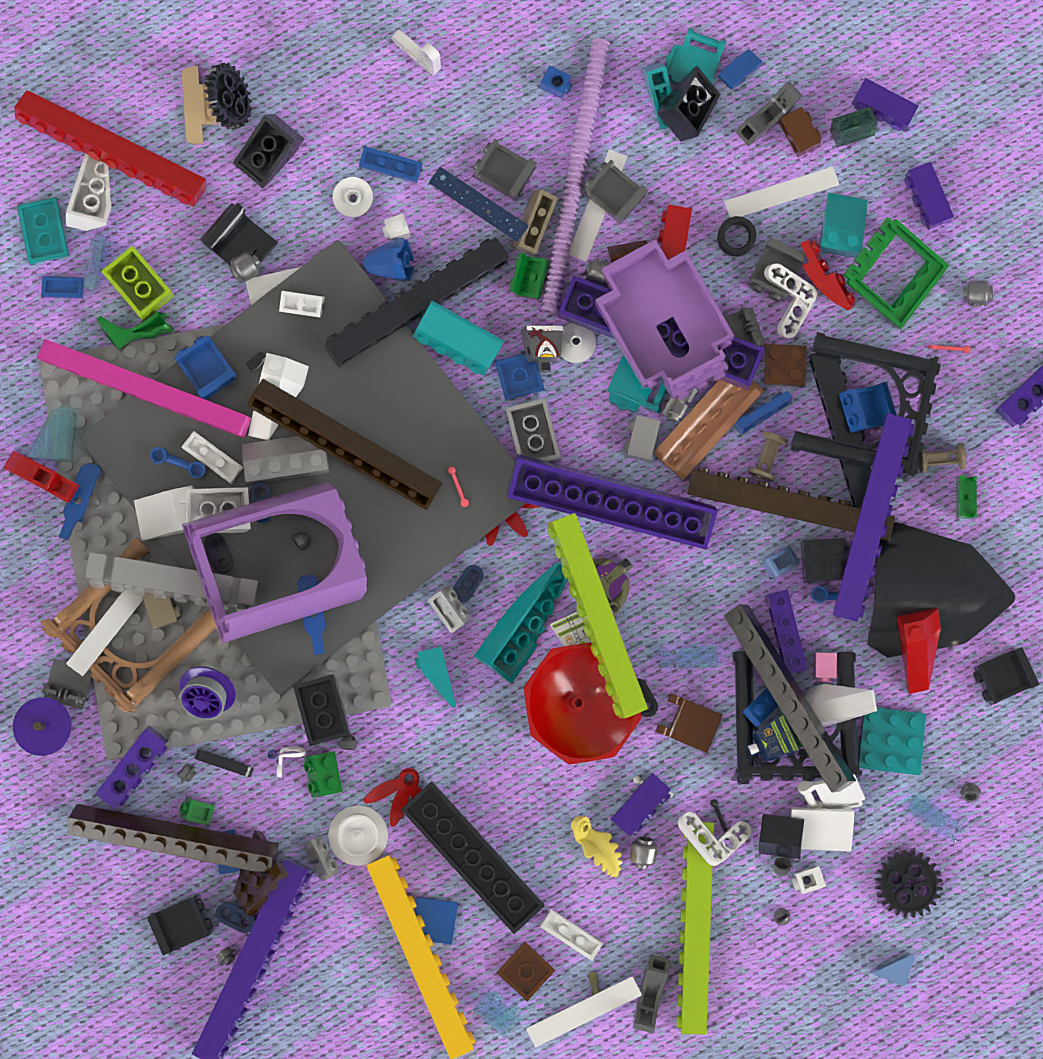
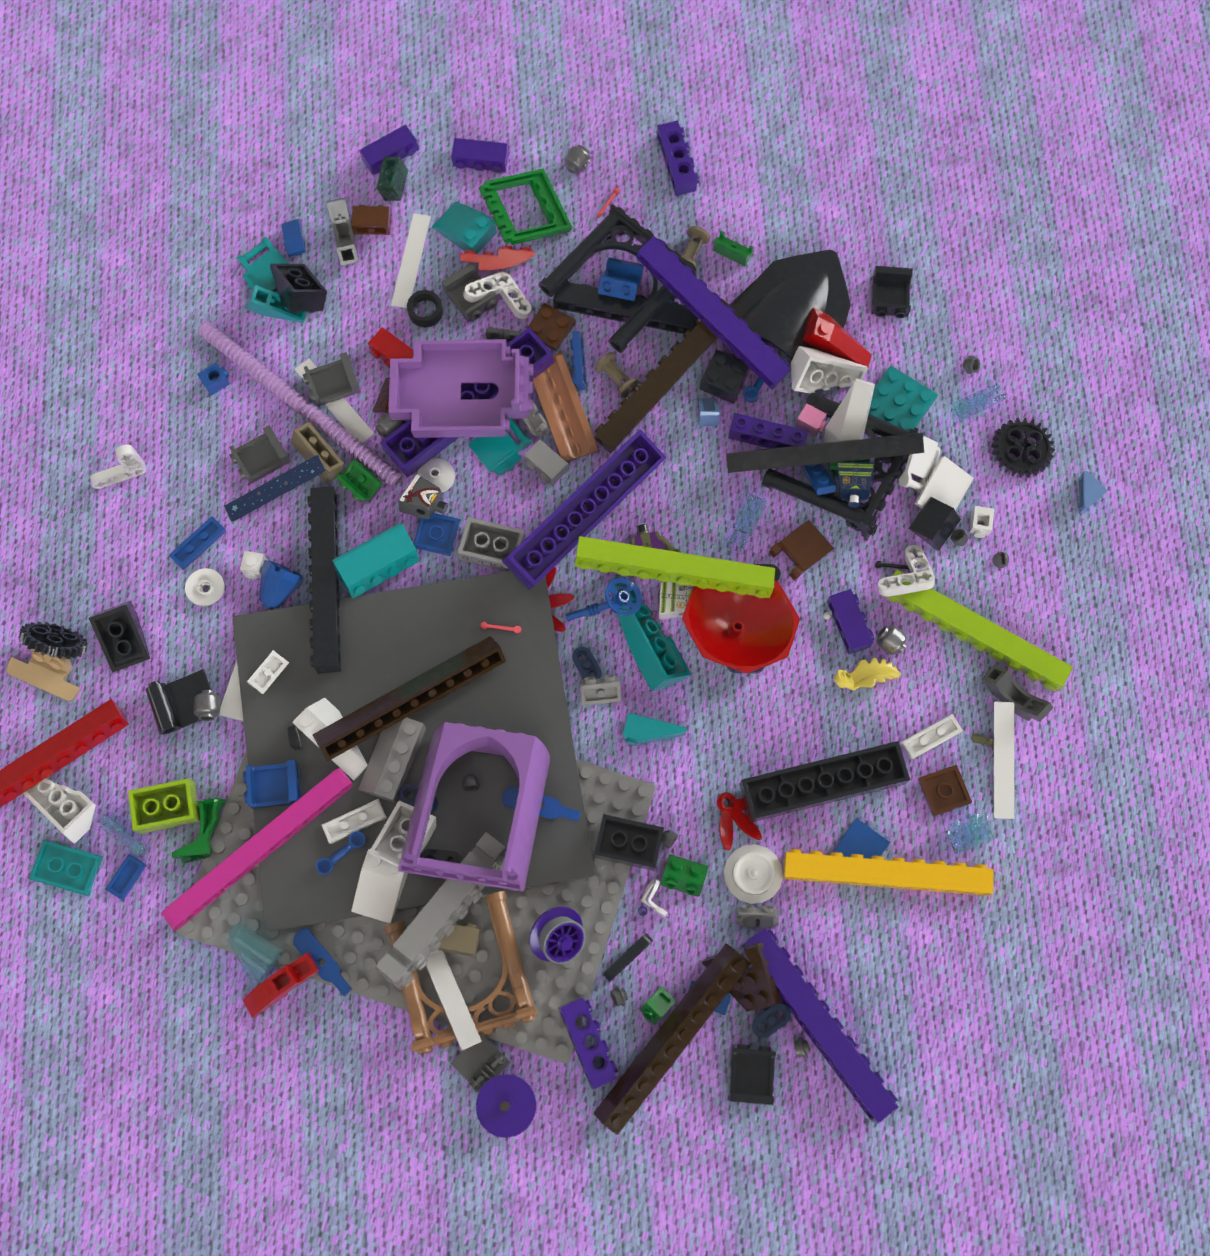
camera: 55 degrees left, 10 degrees down
none -> blue dish [566,577,642,621]
none -> white wedge [791,346,868,393]

